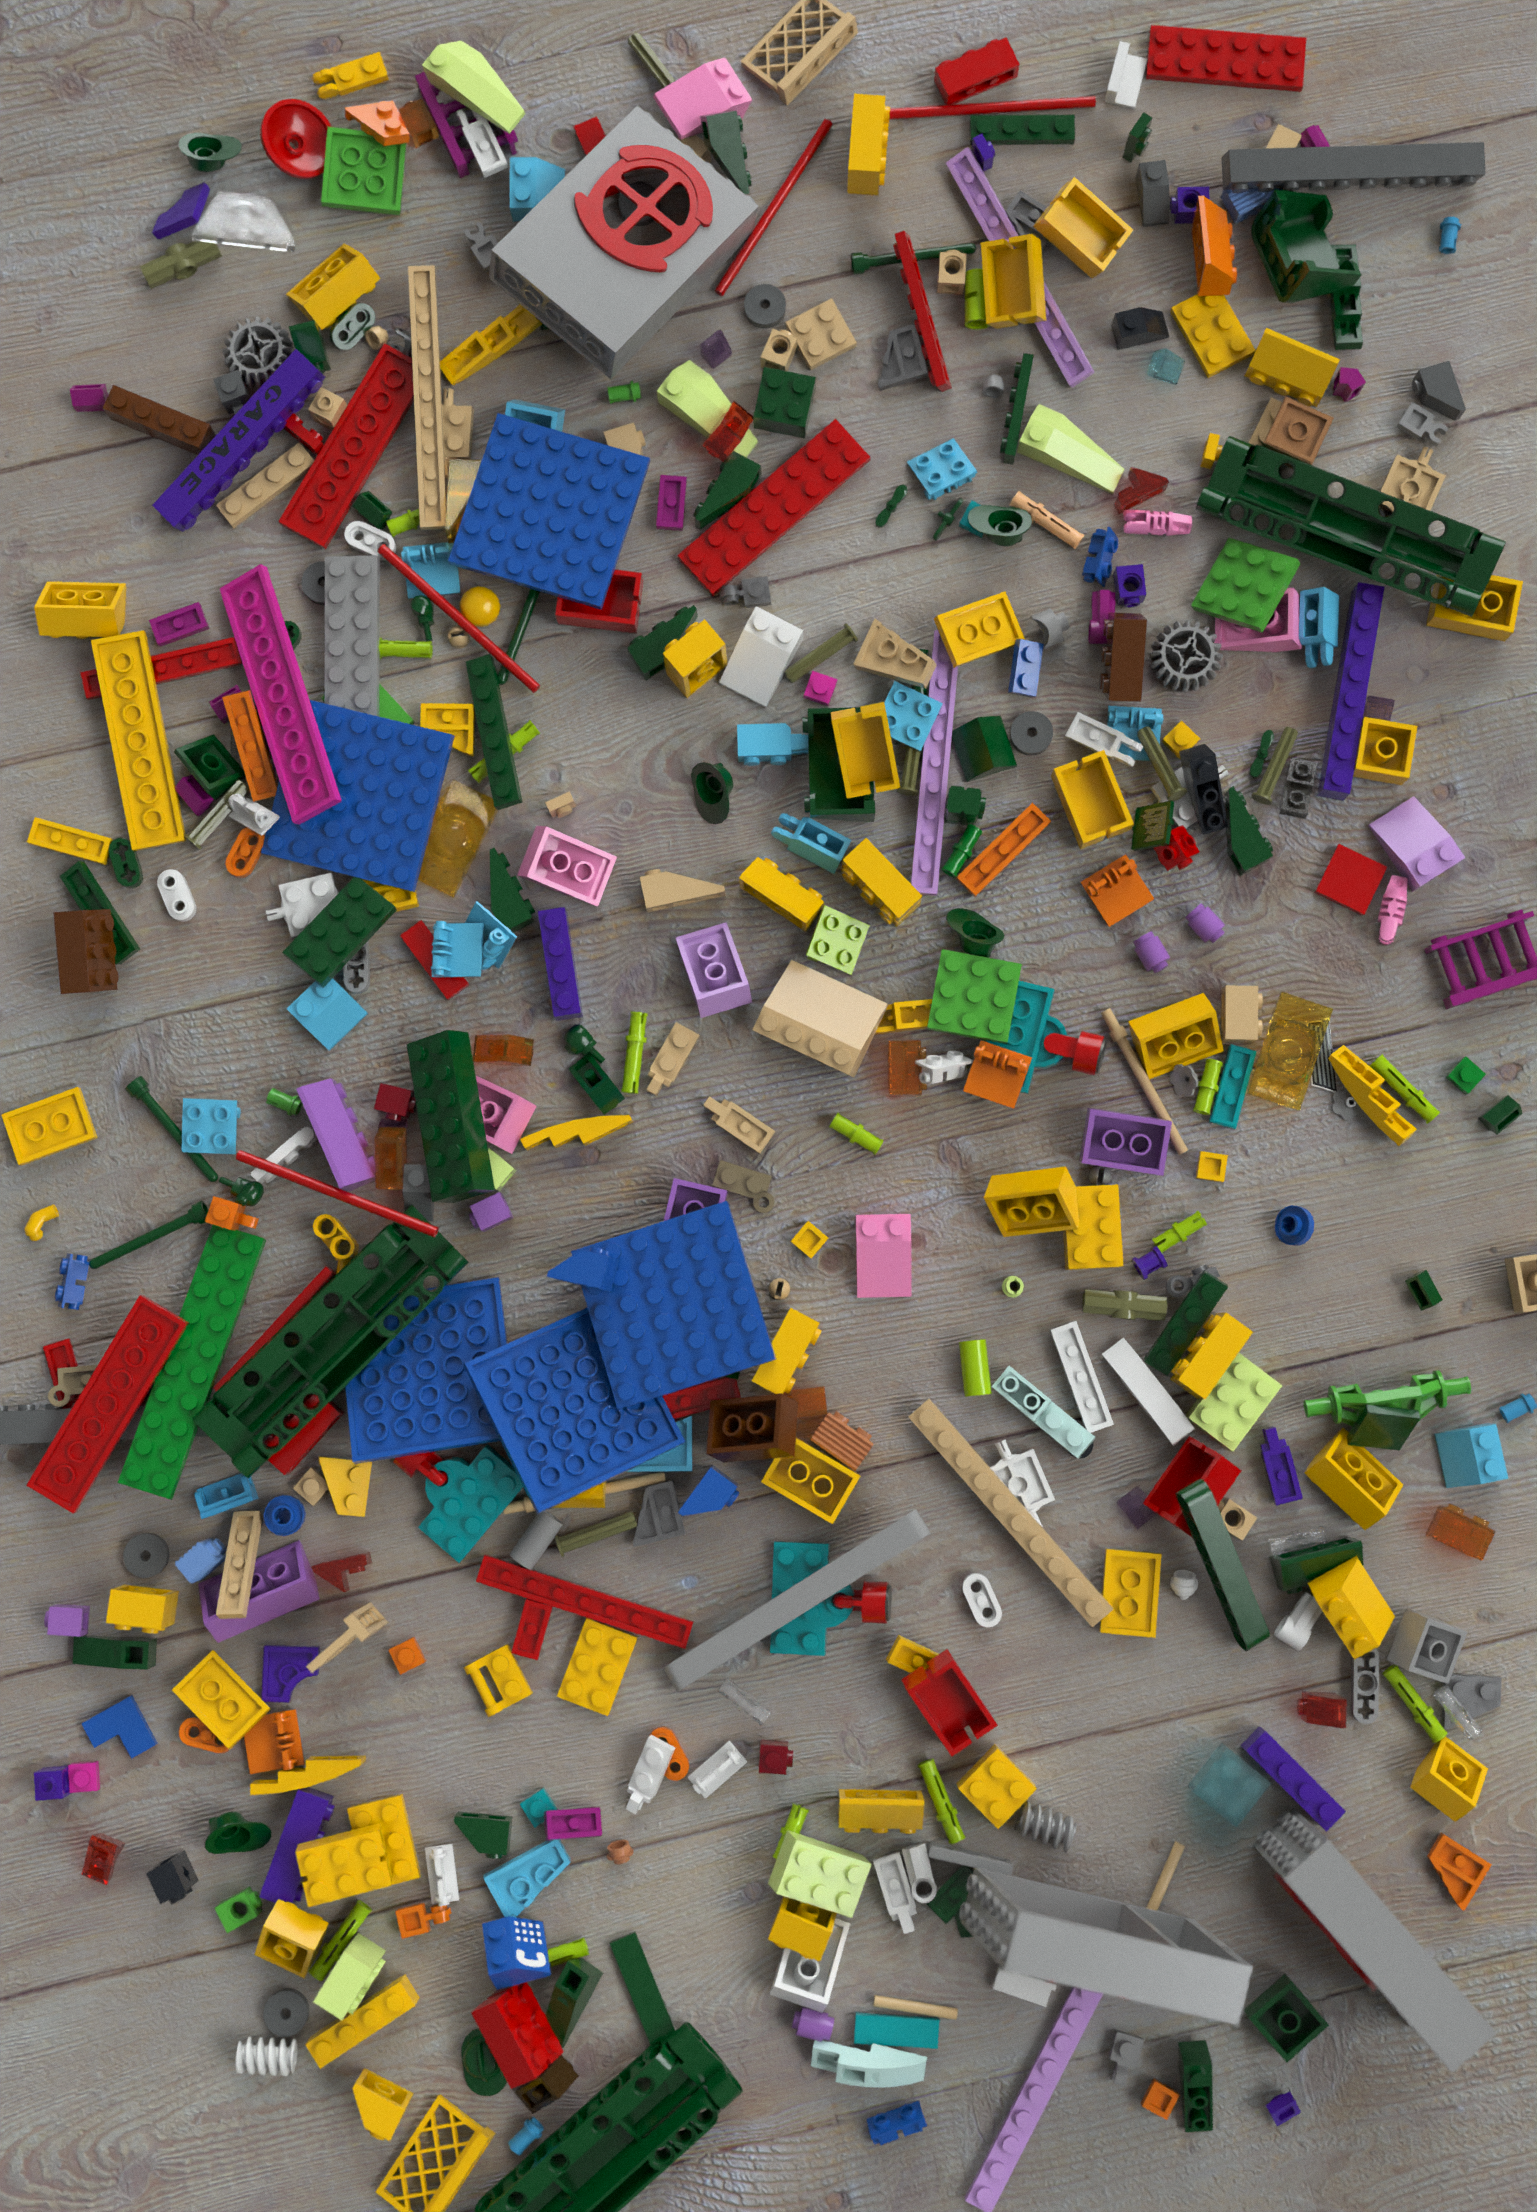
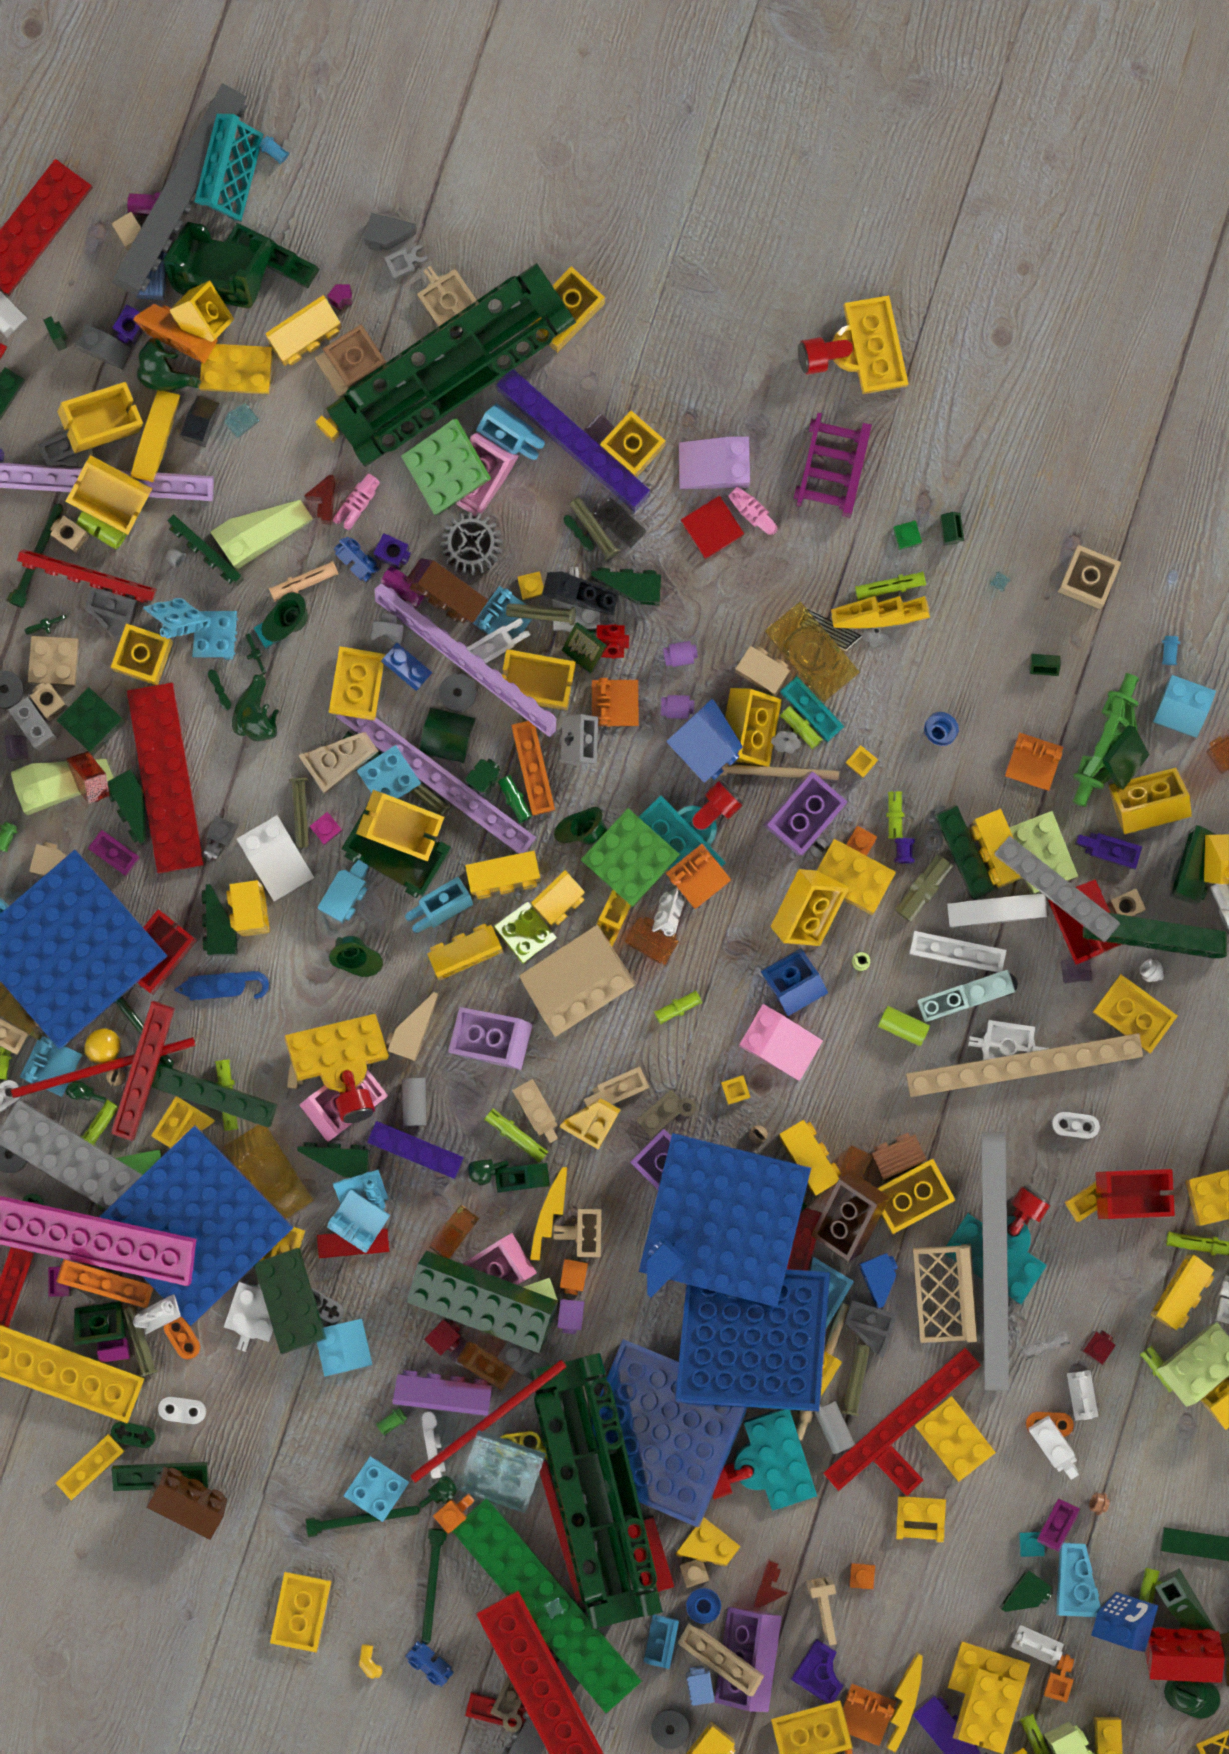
camera: 65 degrees left, 0 degrees up
none -> light grey brick [9,697,58,752]
none -> dark green piece [24,615,67,635]
none -> yellow brick [111,623,173,685]
none -> red tile [111,1001,175,1141]
none -> yellow slope [131,391,180,482]
none -> dark green piece [137,338,201,391]
none -> medium azure hinge [143,598,209,639]
none -> yellow slope [169,280,235,342]
none -> blue plate [174,971,269,1001]
none -> teal fence [194,114,264,222]
none -> dark green piece [232,674,279,742]
none -> yellow plate [284,1013,389,1123]
none -> lavender plate [375,583,556,737]
none -> light grey pin [402,1078,427,1126]
none -> clear light blue plate [458,1430,546,1513]
none -> yellow slope [531,870,585,927]
none -> clear light blue piece [544,1598,565,1619]
none -> tan brick [554,1209,602,1257]
none -> yellow wing [560,1098,621,1150]
none -> orange brick [560,1259,588,1295]
none -> light grey brick [561,714,598,765]
none -> slope [666,699,743,783]
none -> blue slope [761,948,828,1016]
none -> orange plate [846,825,877,856]
none -> tan fence [913,1244,978,1343]
none -> clear light blue piece [990,572,1011,592]
none -> light grey plate [994,836,1120,942]
none -> orange hinge [1005,732,1063,791]

